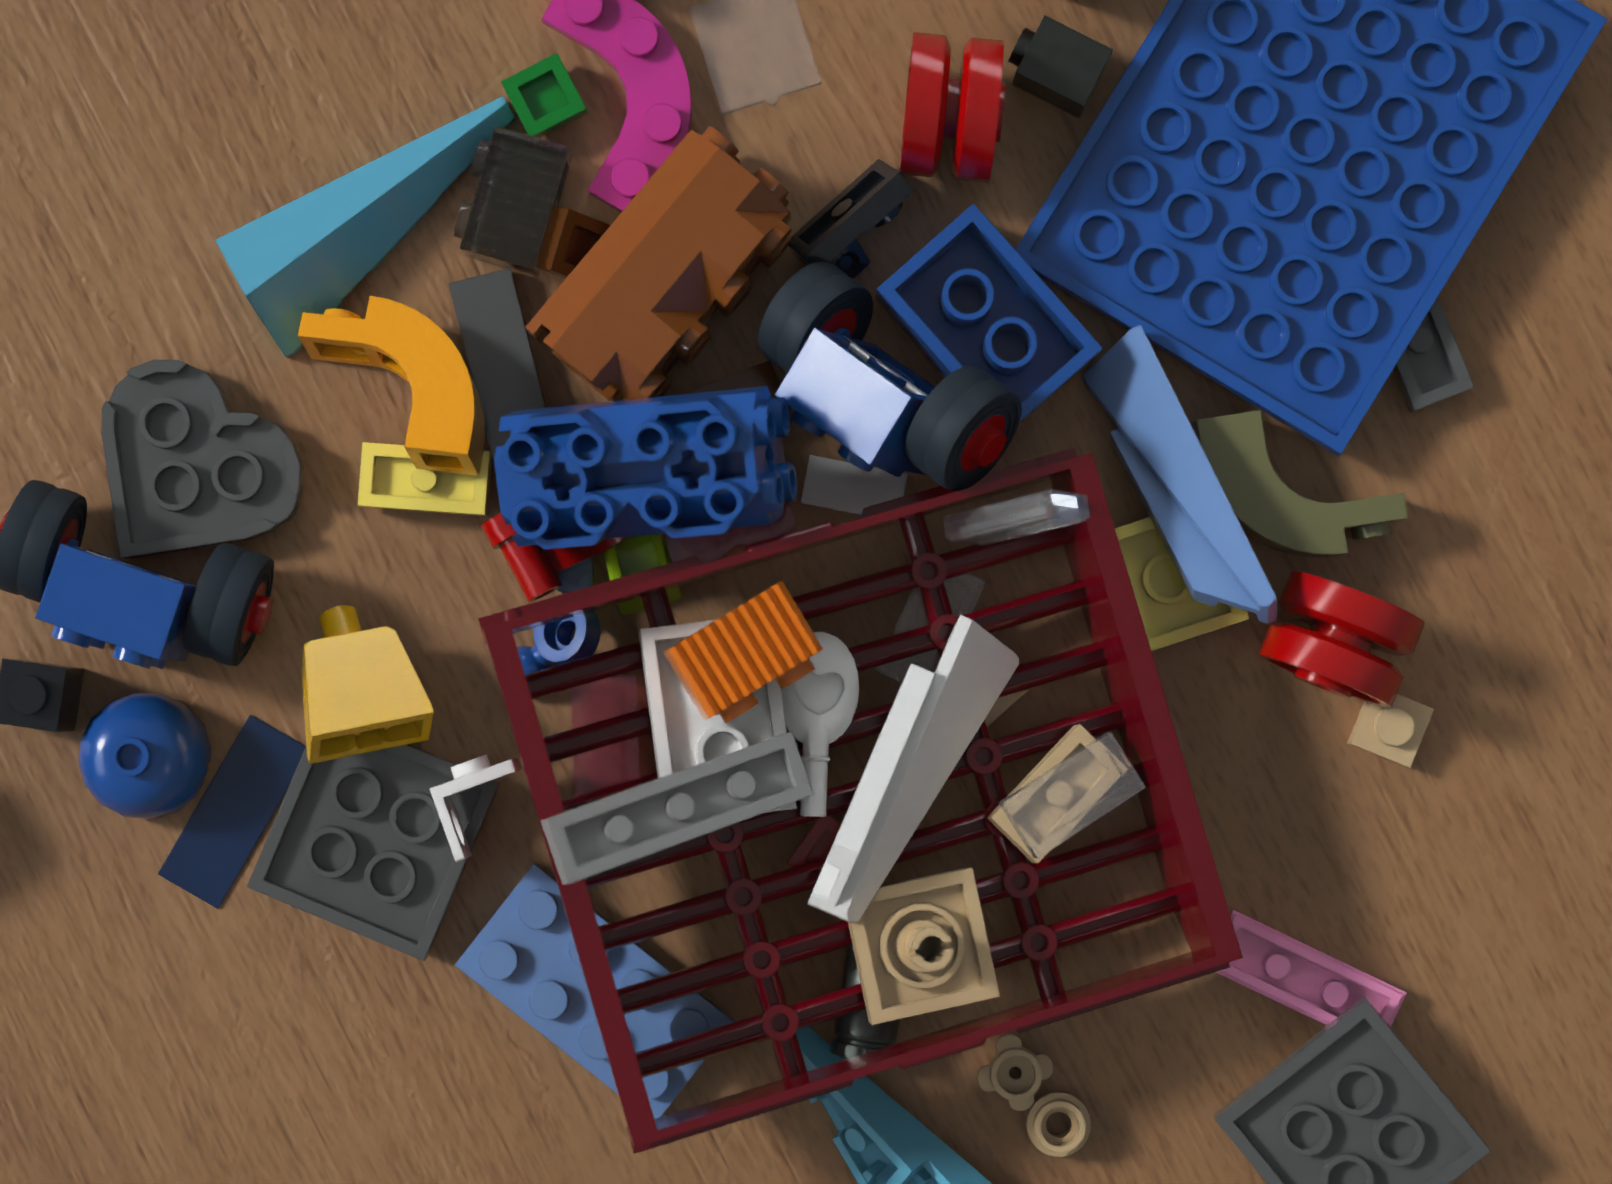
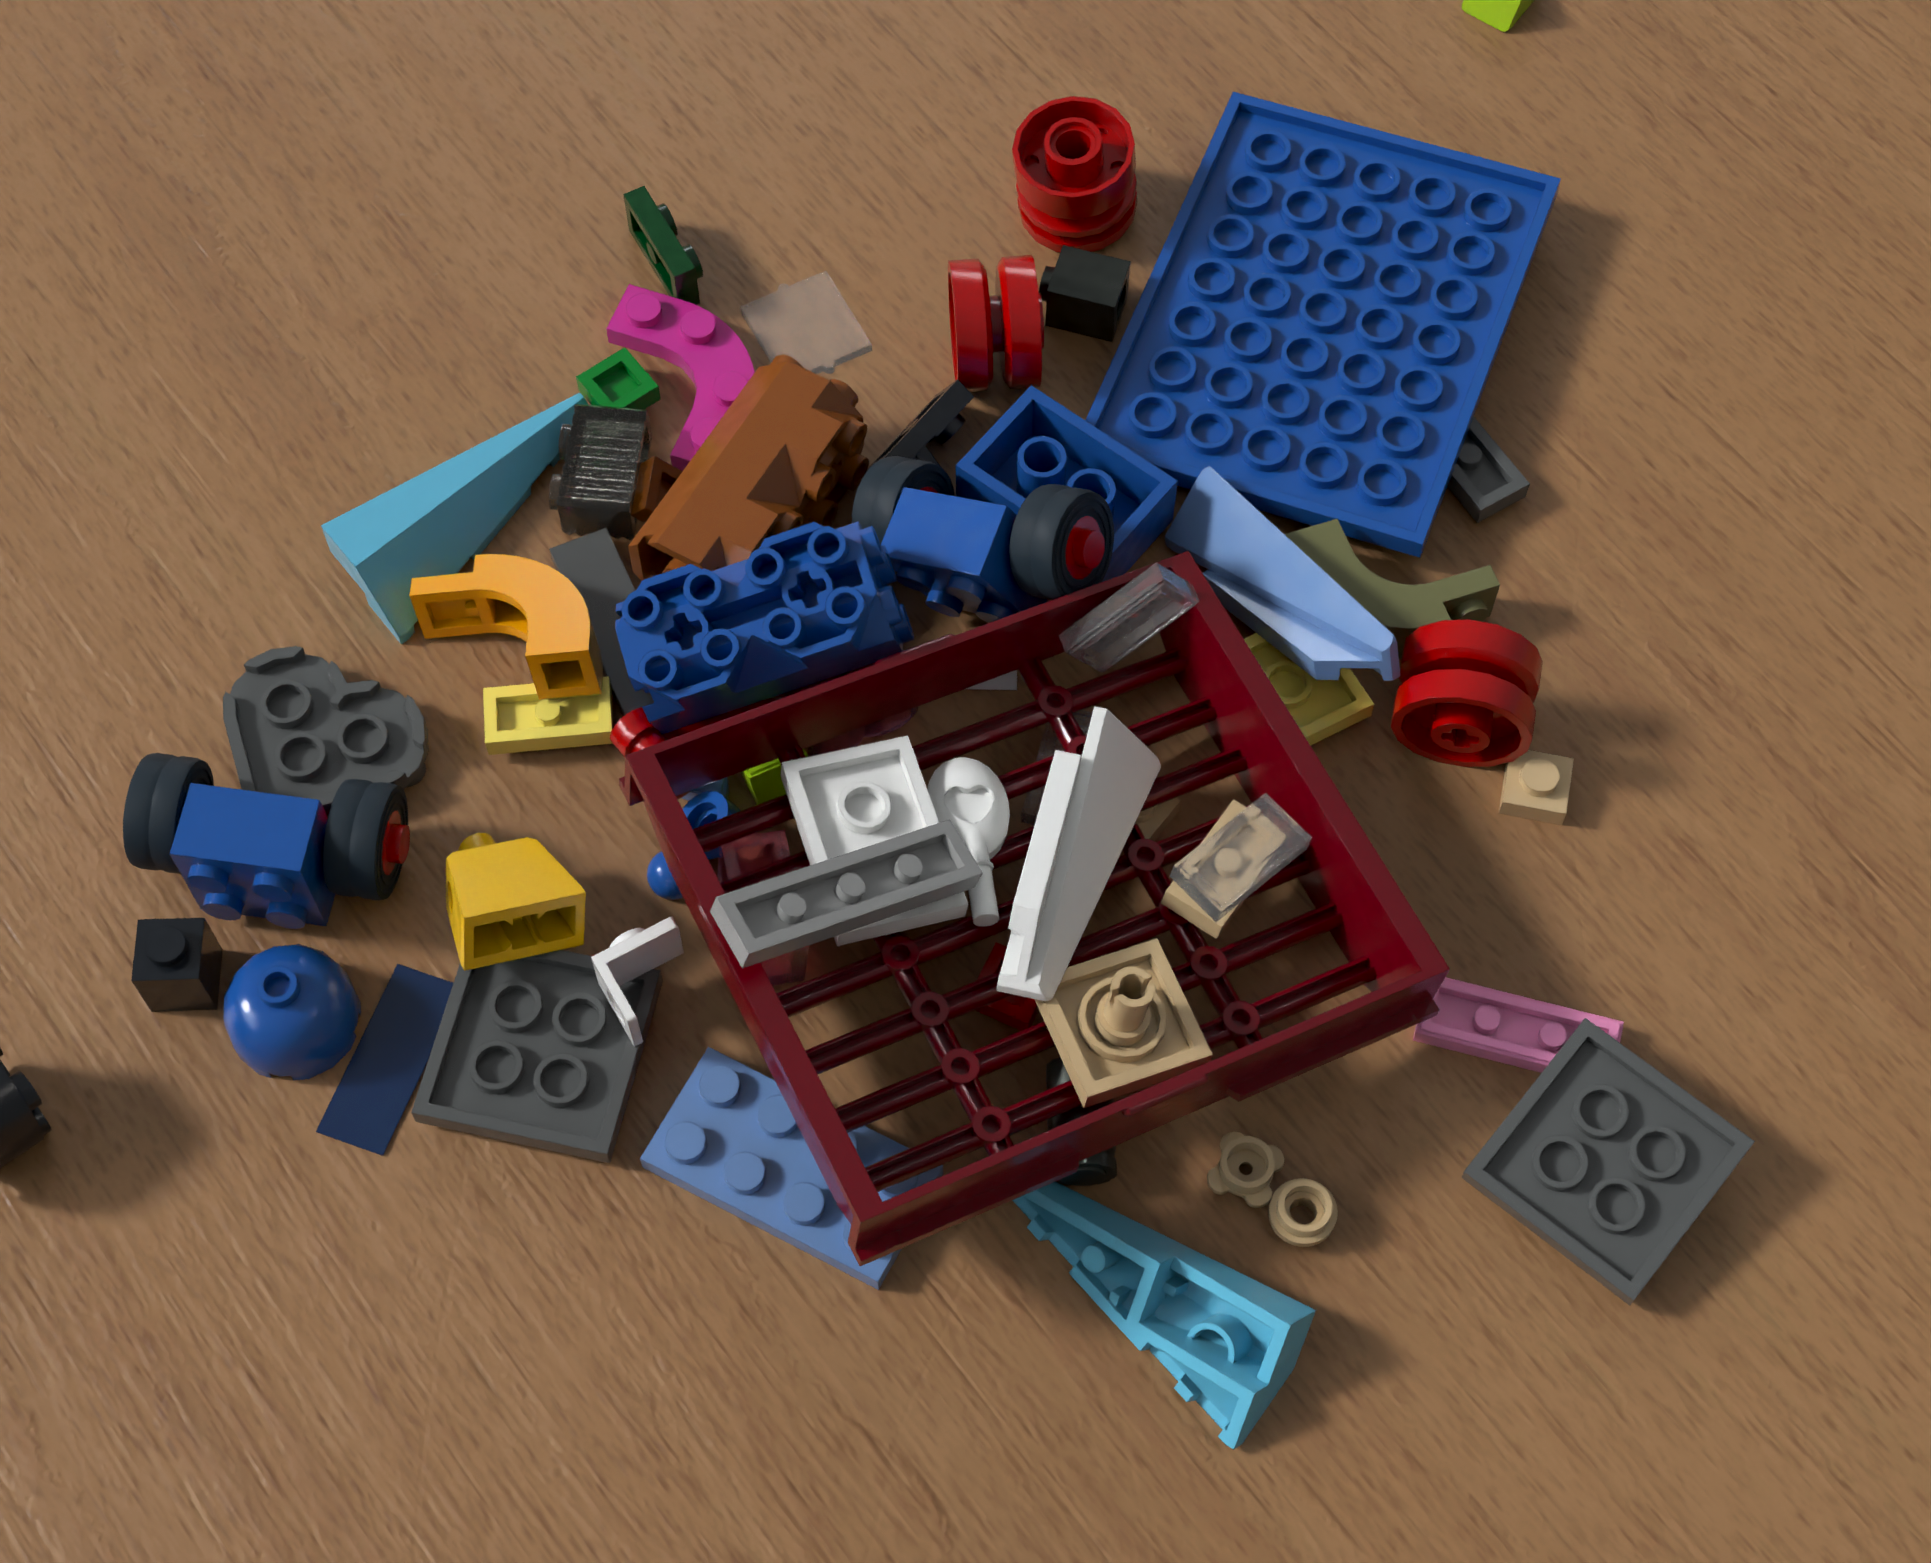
camera: 15 degrees left, 25 degrees down
orange brick [663,581,823,724] -> none

